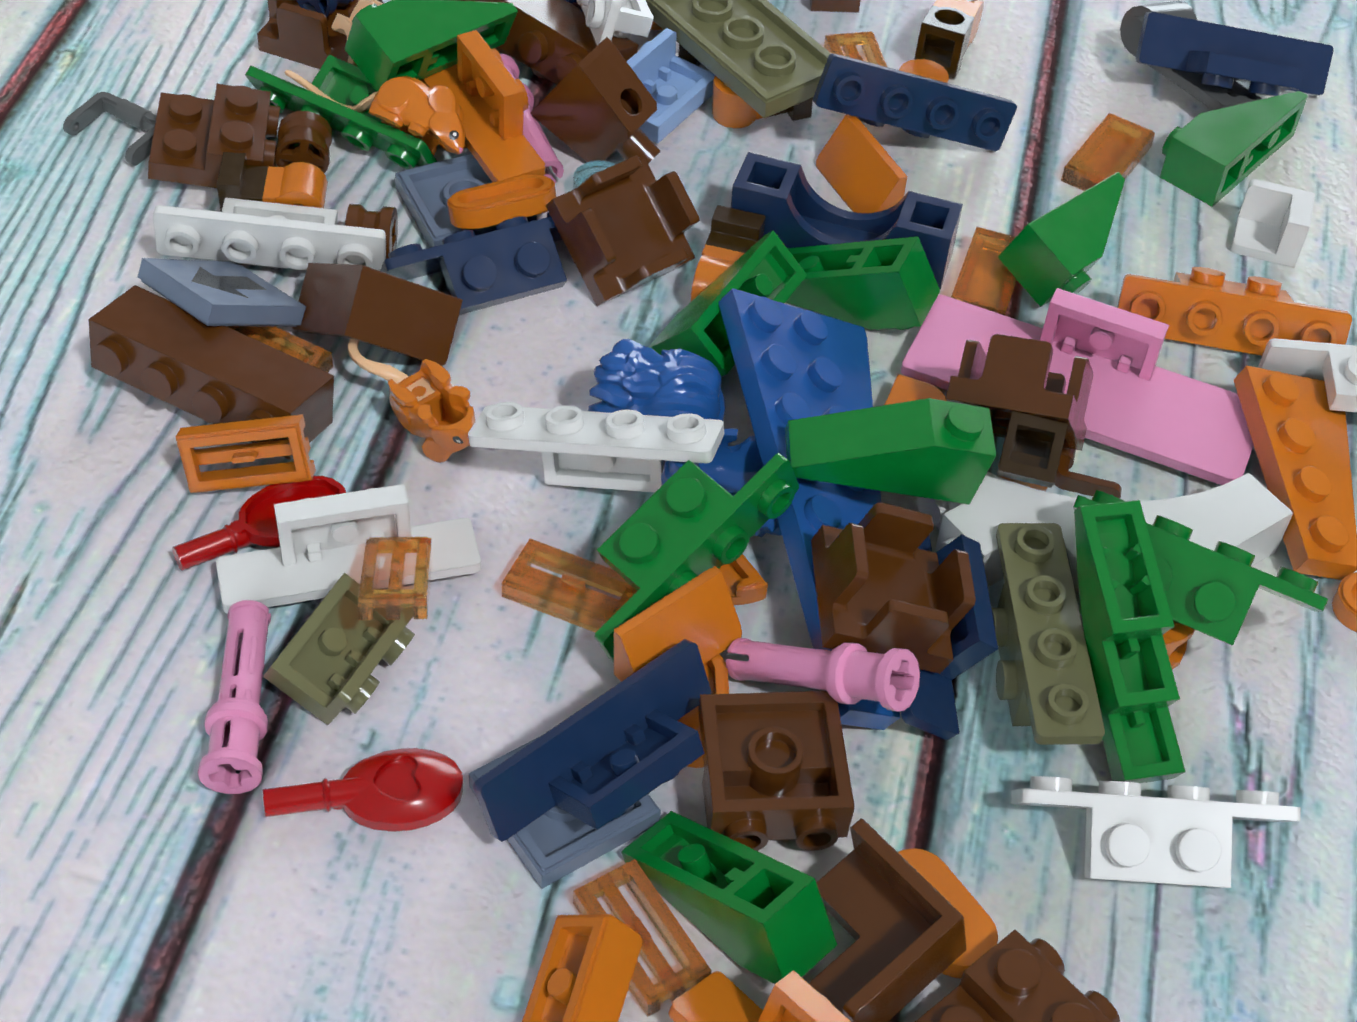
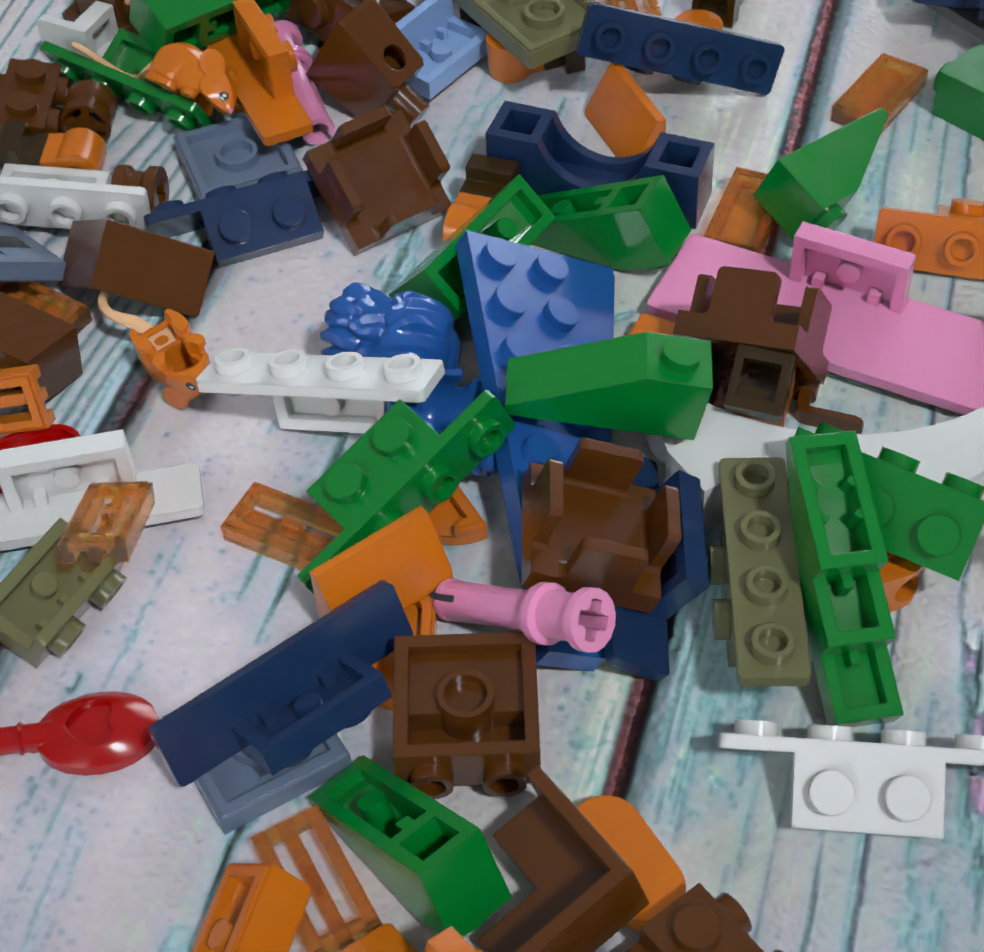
camera: 10 degrees right, 0 degrees up
orange tile [447,174,556,229] -> none
none -> white panel [36,1,119,61]

